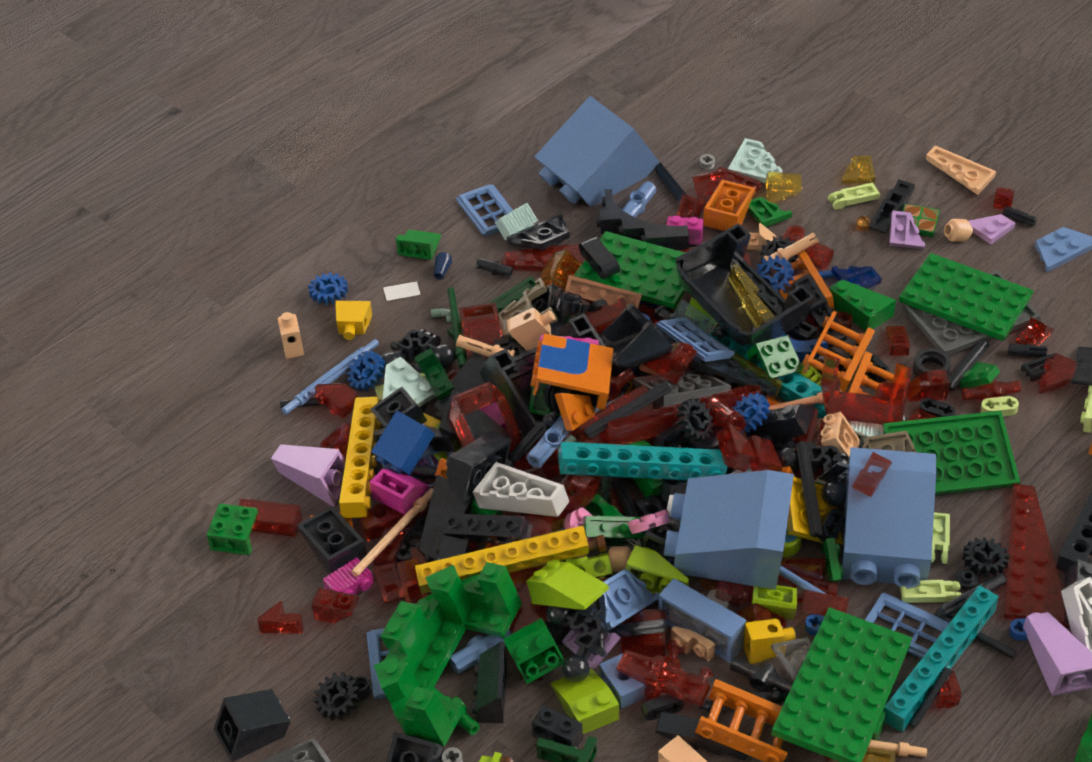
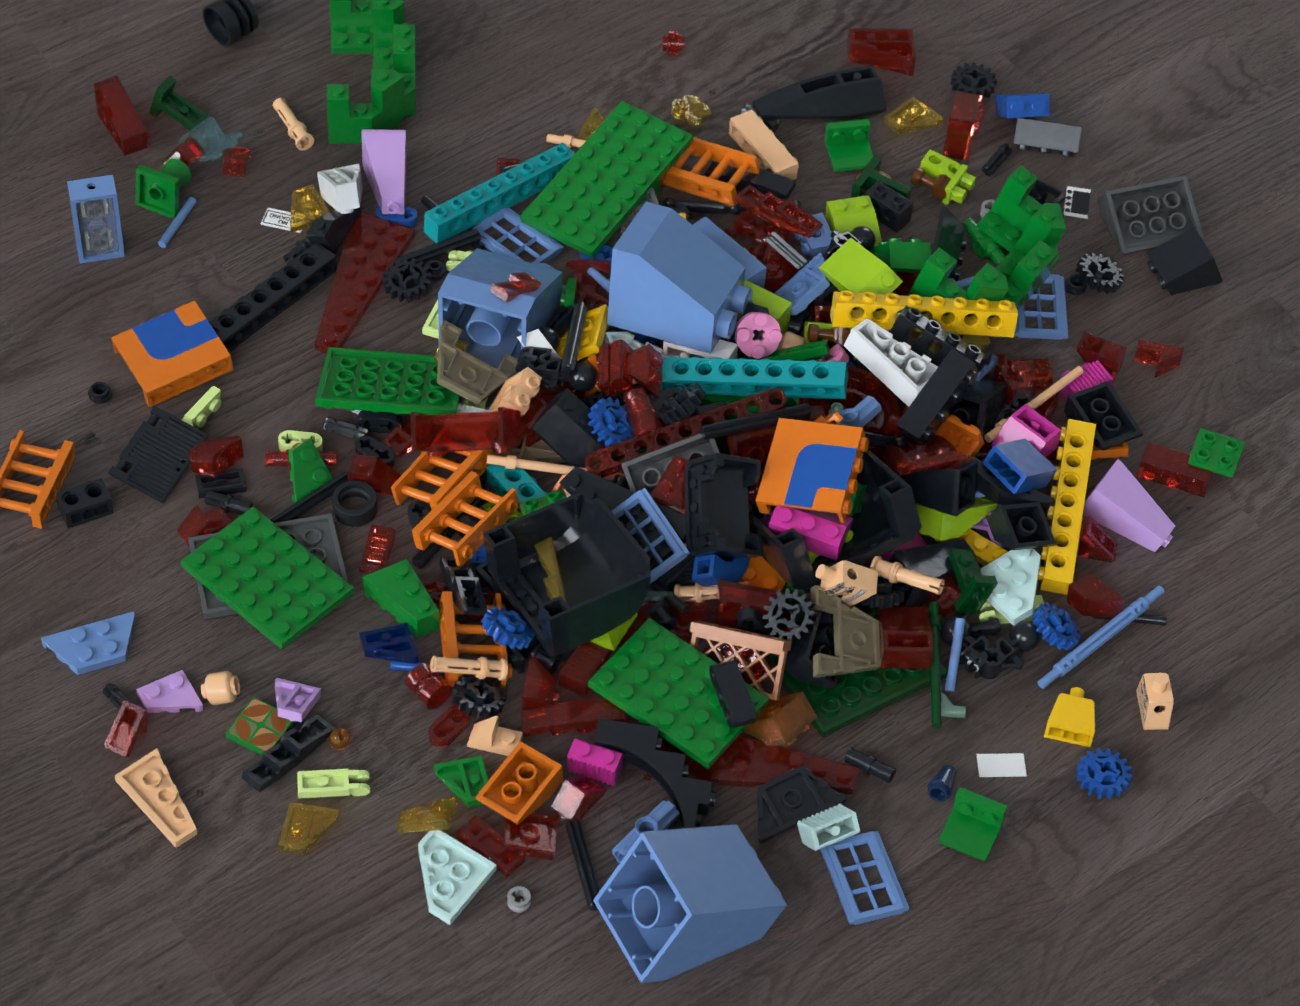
camera: 175 degrees left, 5 degrees up
none -> medium blue bar [945,618,965,692]

